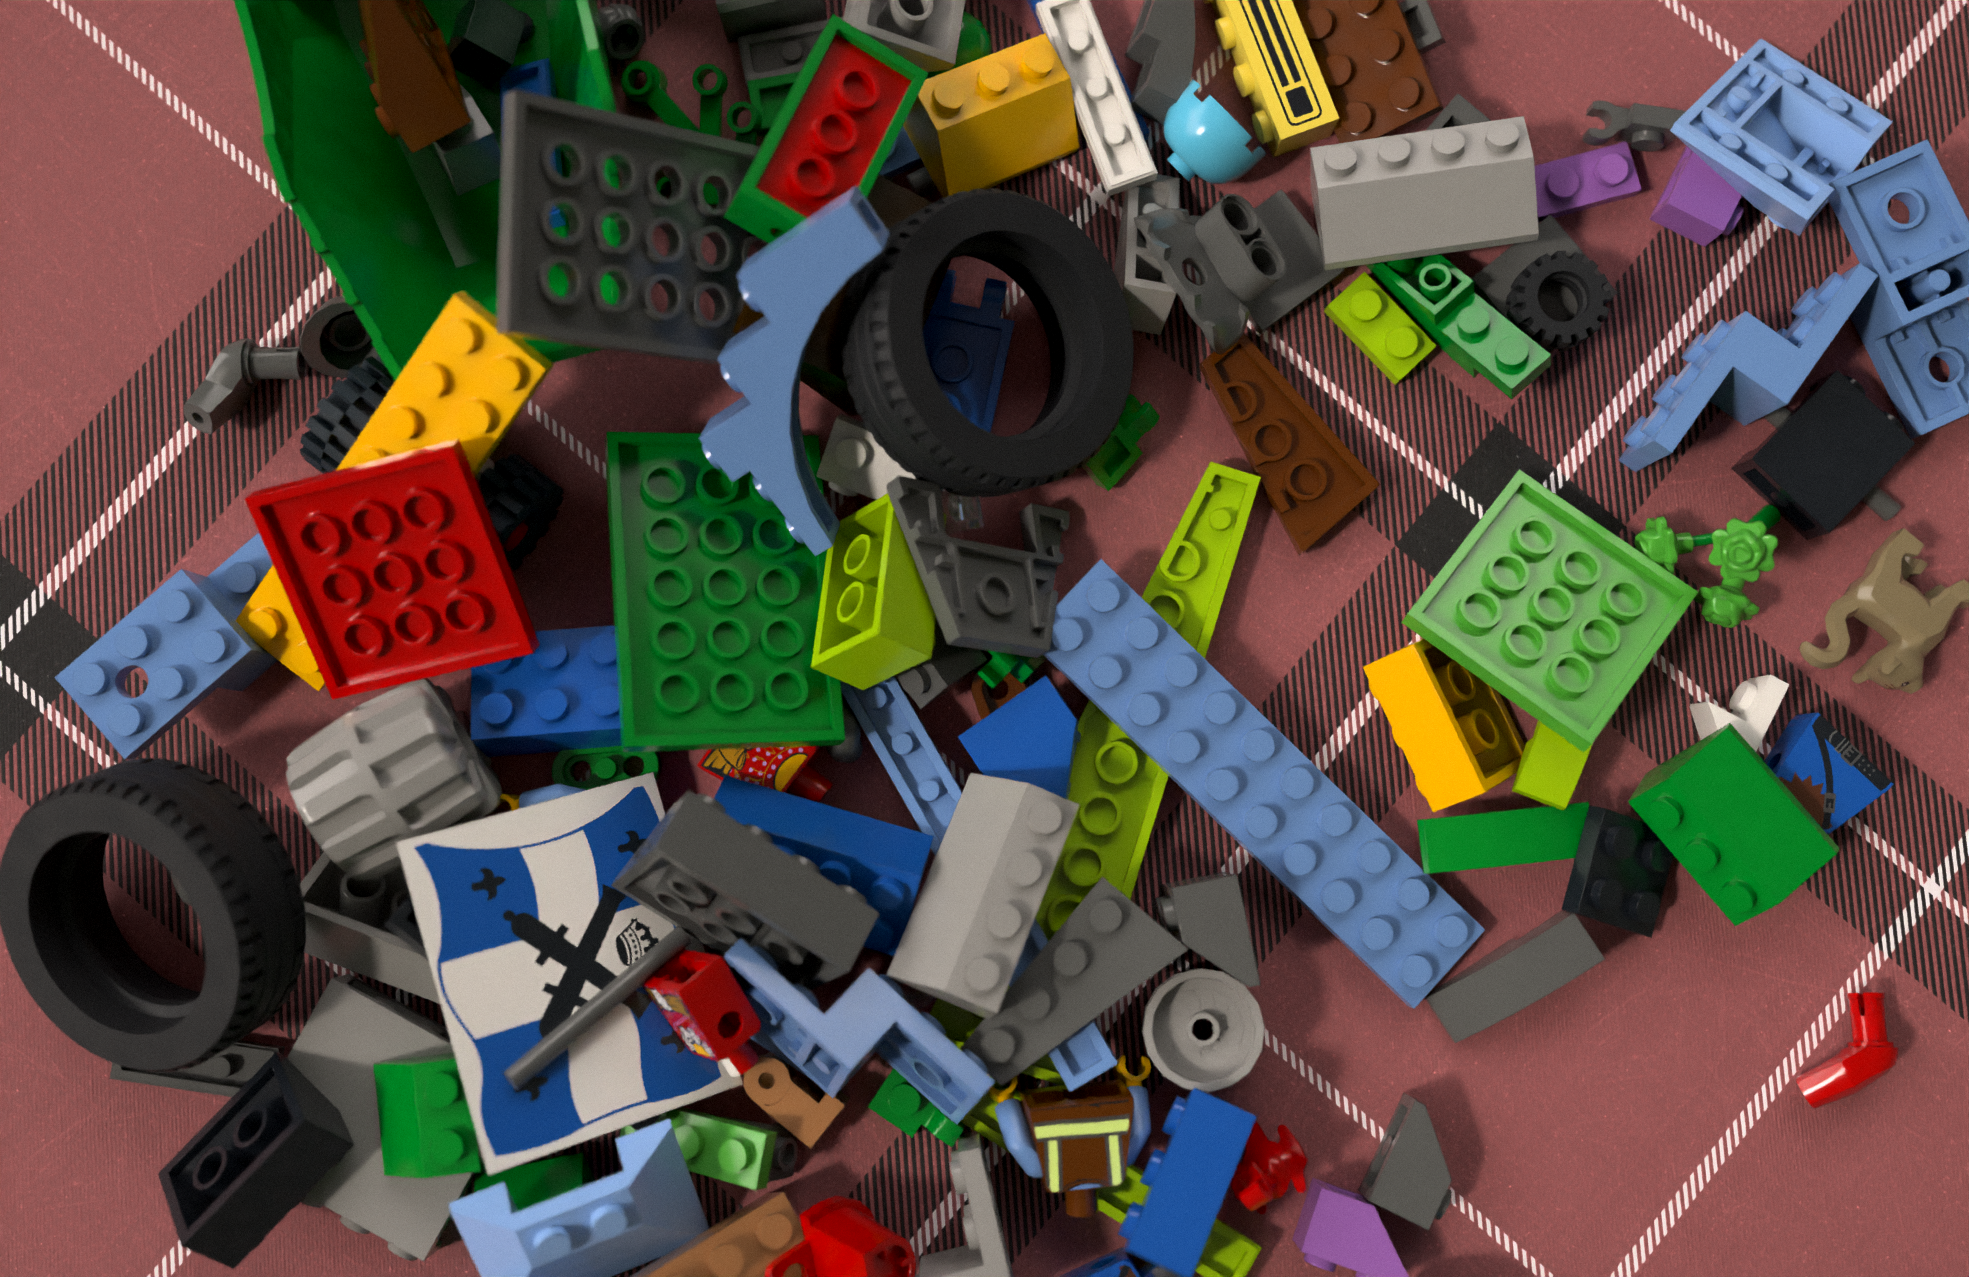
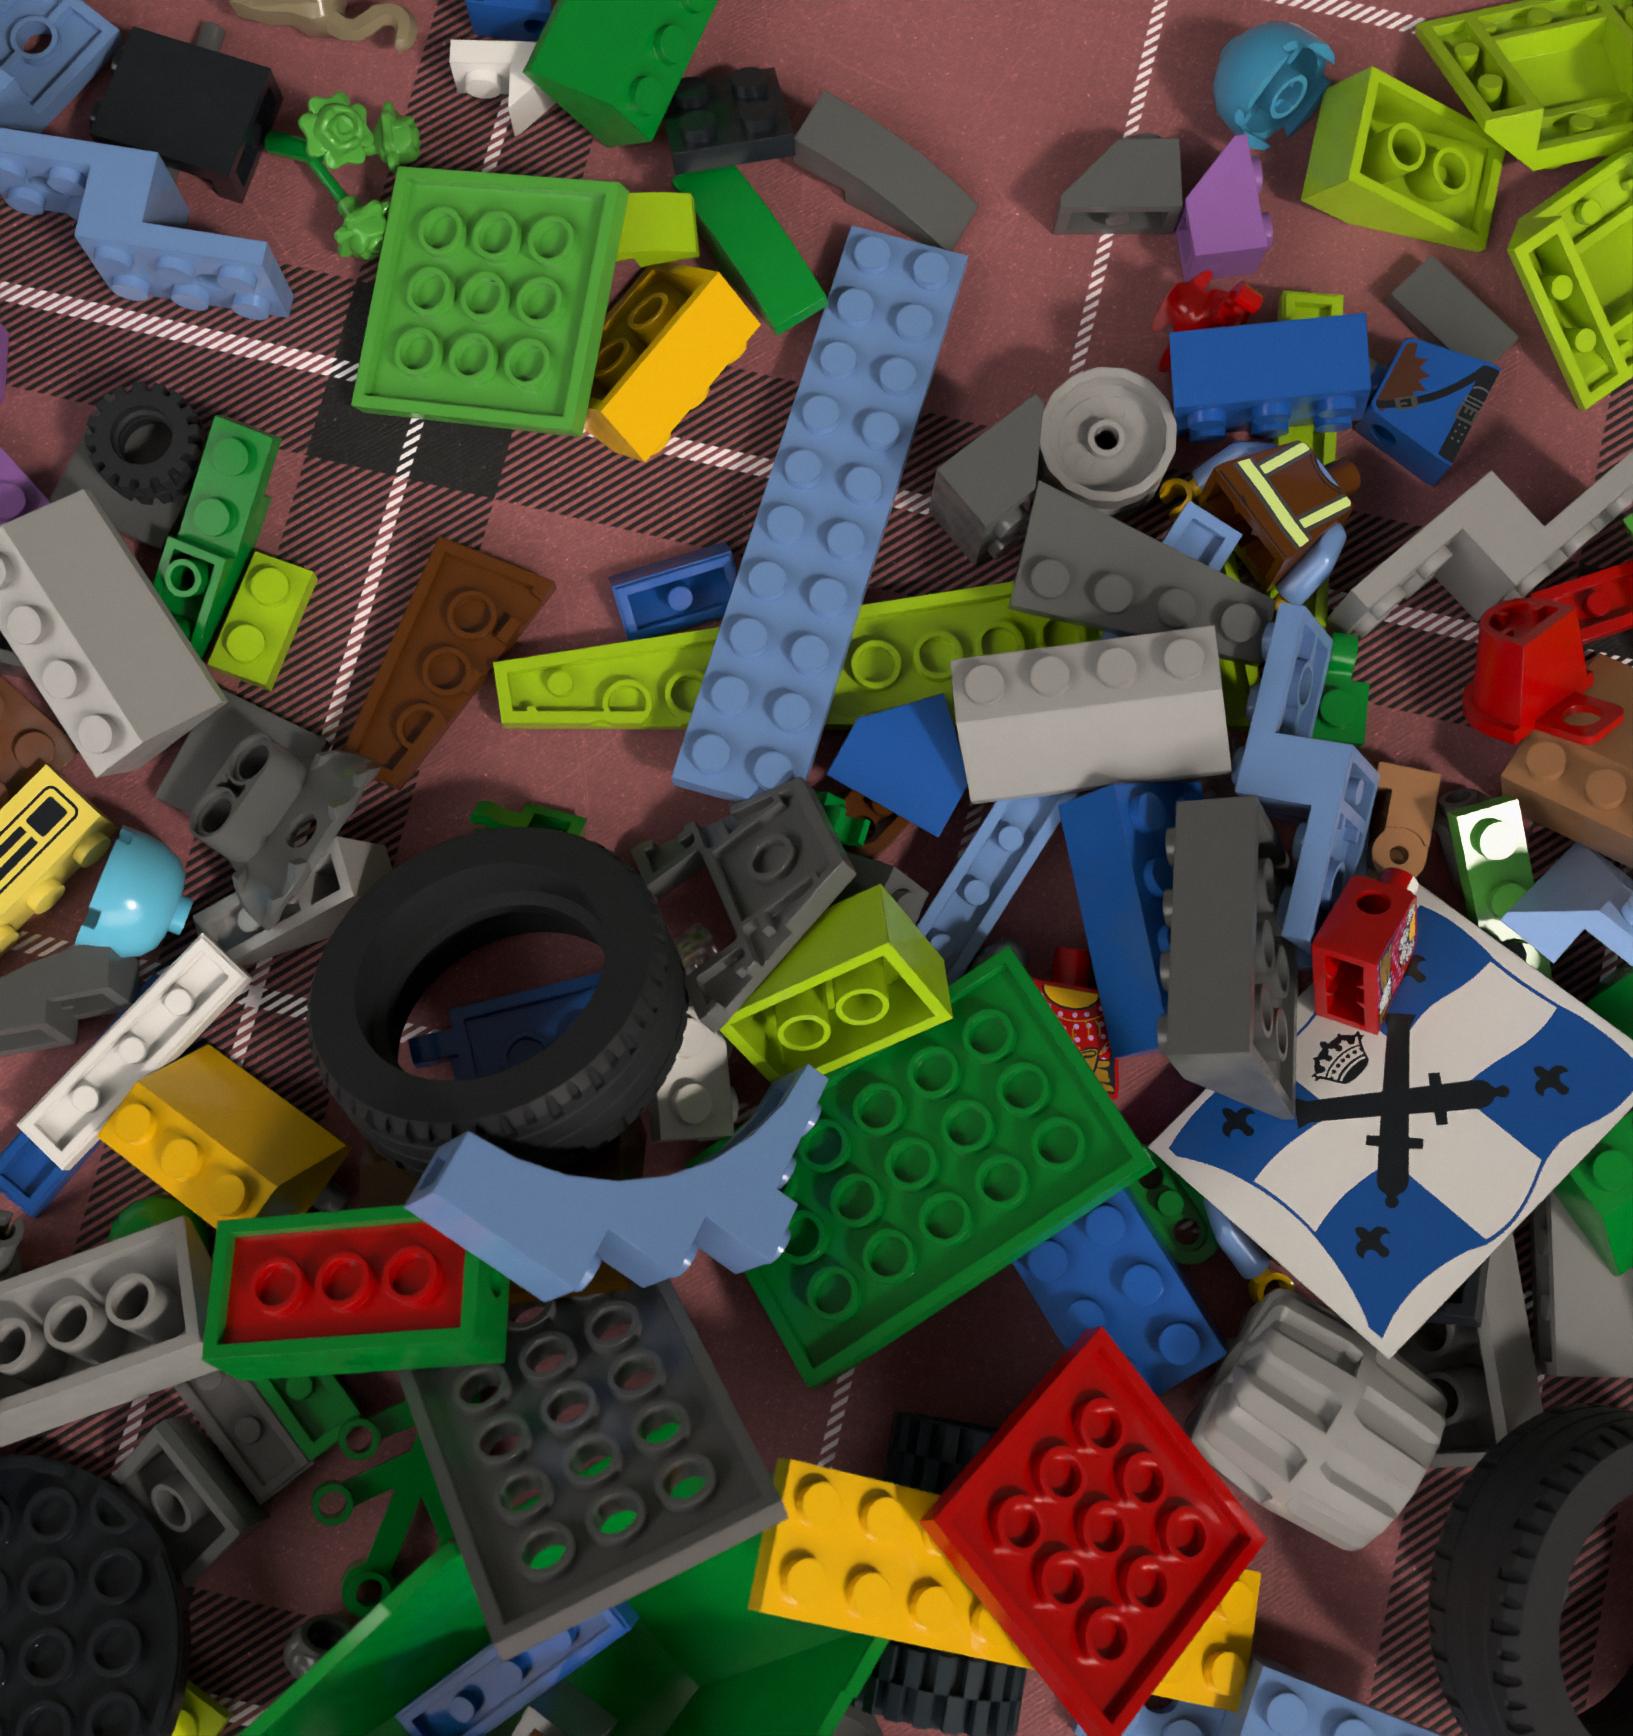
camera: 120 degrees left, 5 degrees down
dark grey bar [503,926,691,1090] -> none
none -> blue slope [608,542,738,641]

